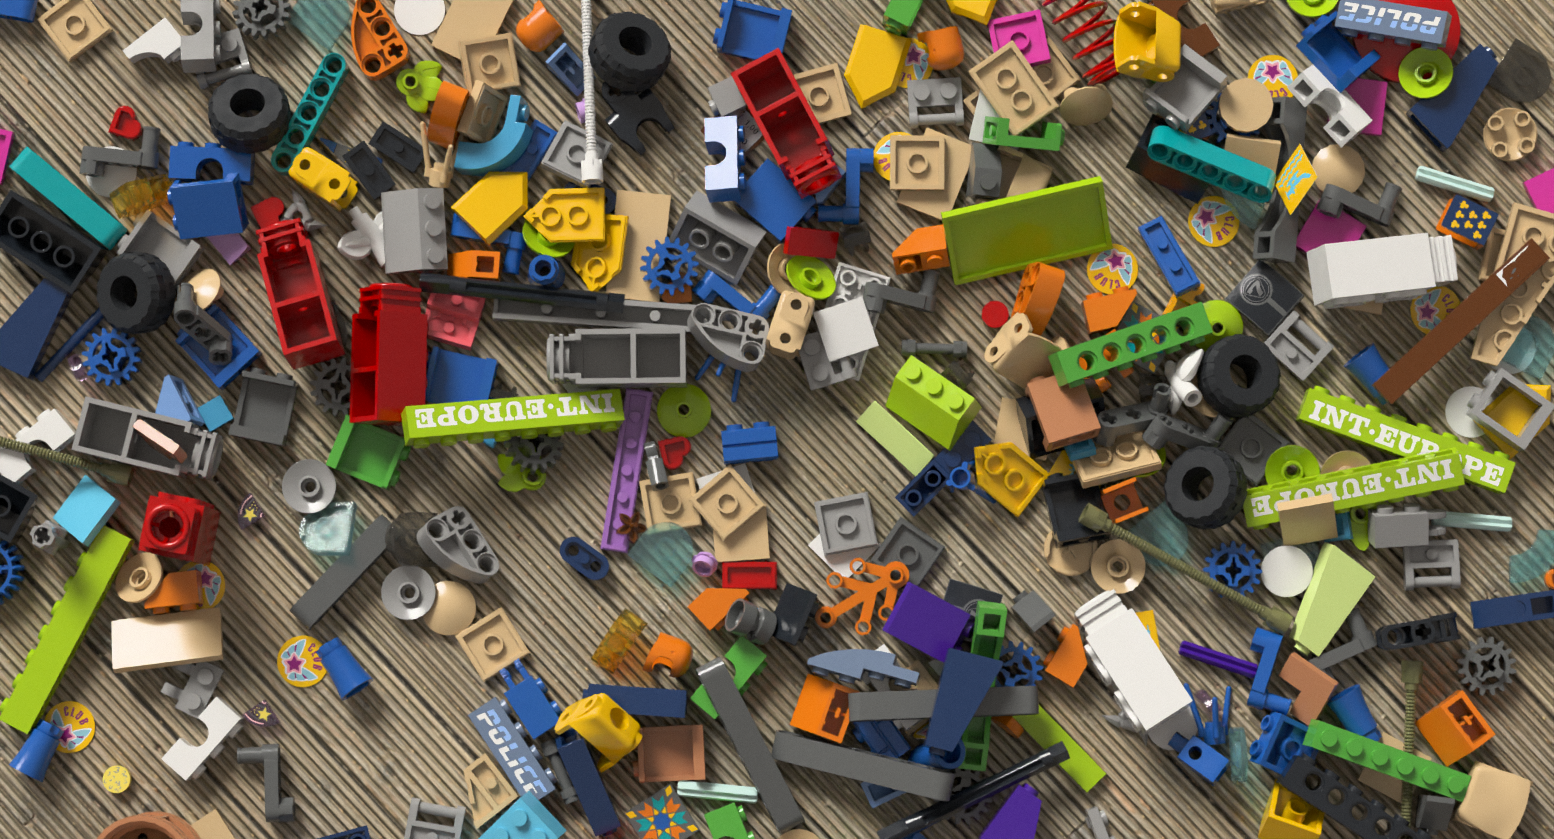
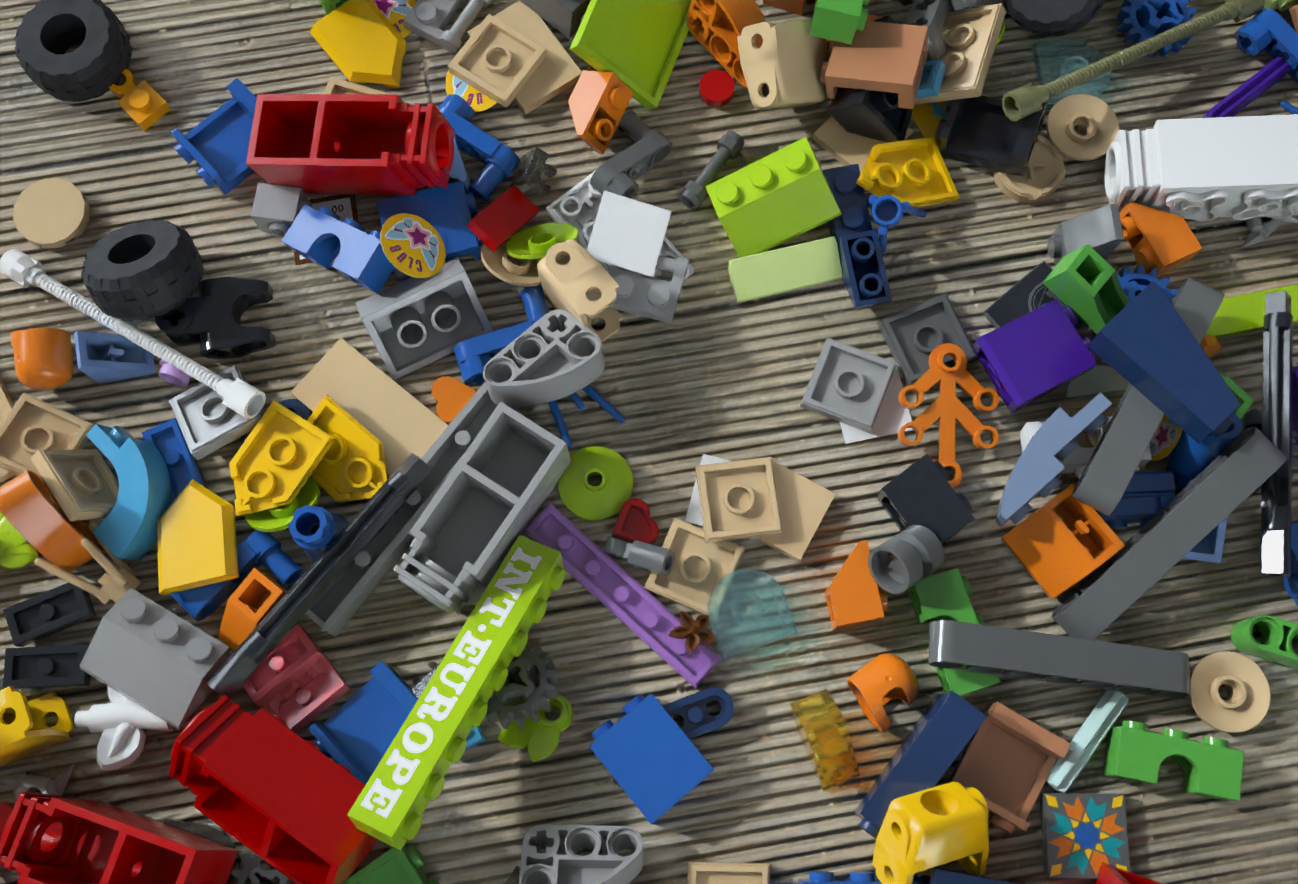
camera: 55 degrees left, 10 degrees down
blue gear [640,237,699,297] -> none
lavender plate [692,552,718,577] -> none
blue brick [721,421,778,465] -> none
red tile [722,562,777,589] -> none
orange piece [1100,477,1149,524] -> none
none -> sticker [380,213,446,278]
none -> blue panel [589,693,714,824]

